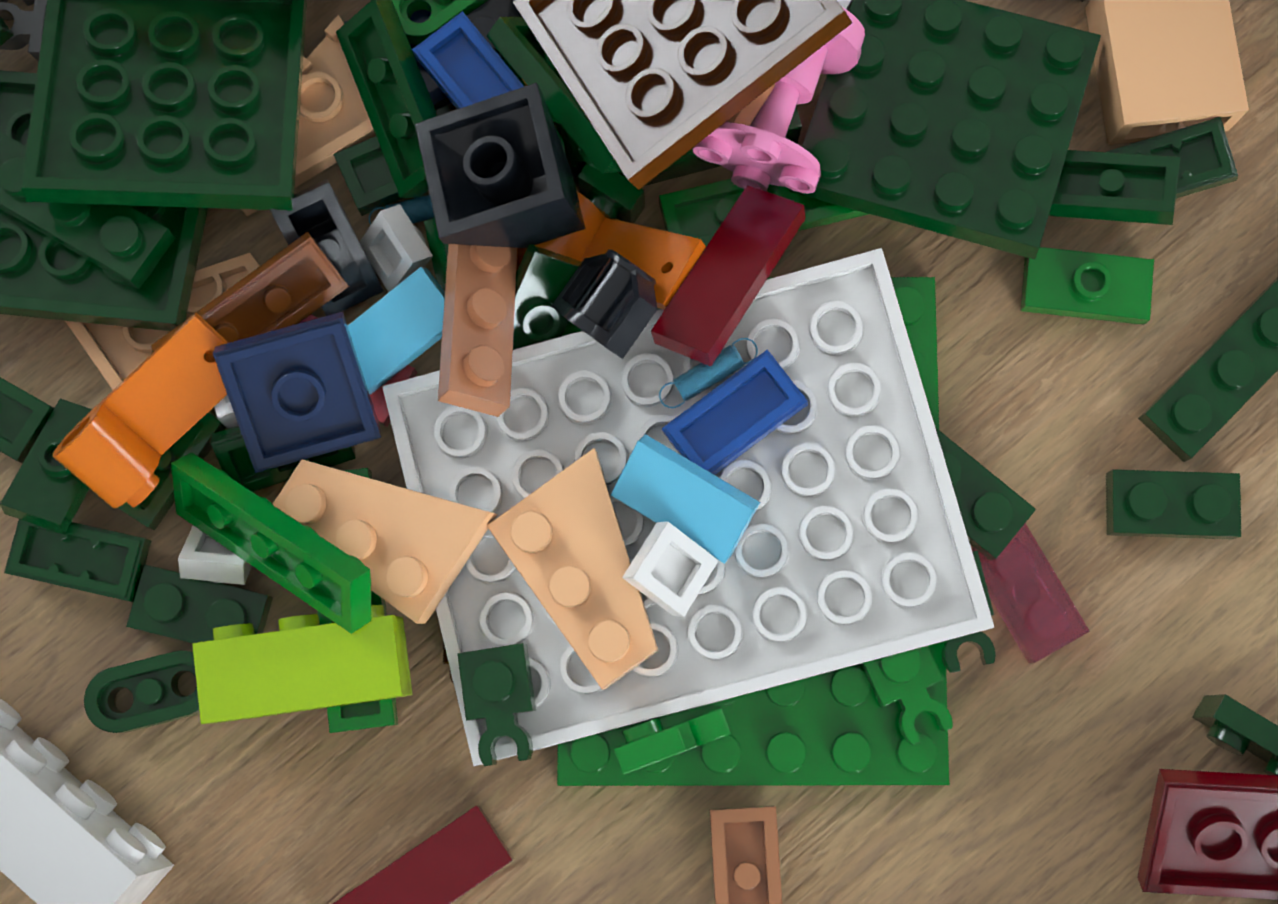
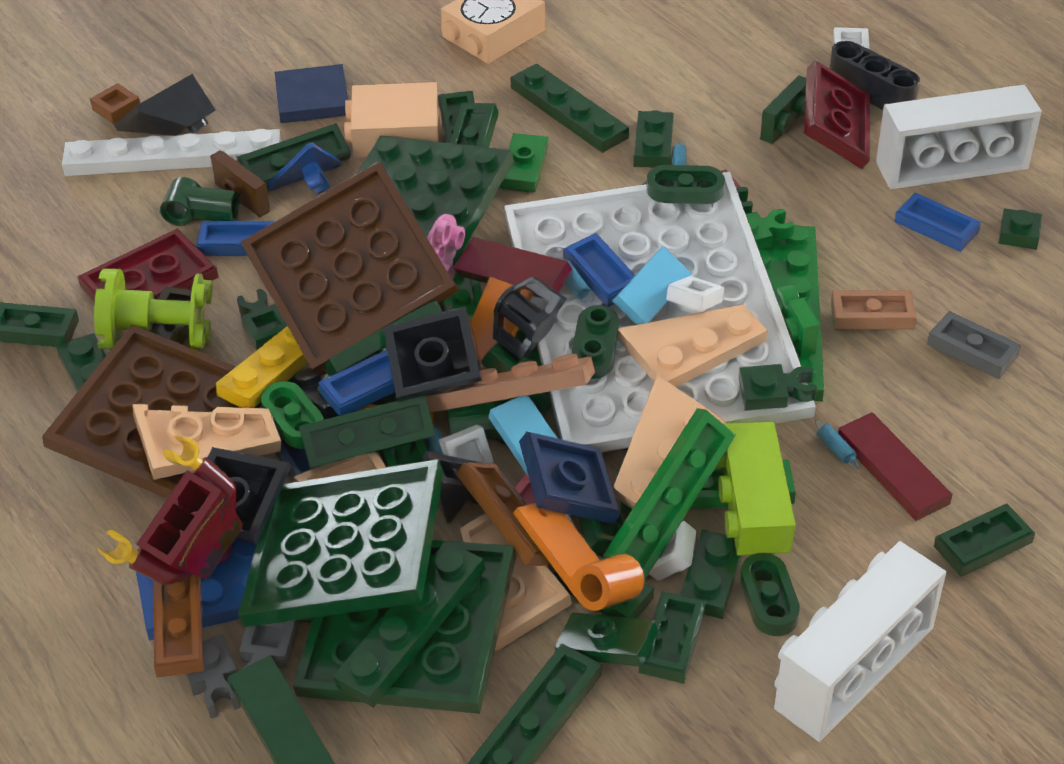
camera: 85 degrees left, 35 degrees down
none -> dark green plate [572,305,619,379]
none -> dark green plate [646,165,725,204]
none -> medium azure piece [672,140,686,165]
none -> medium azure piece [815,419,858,469]

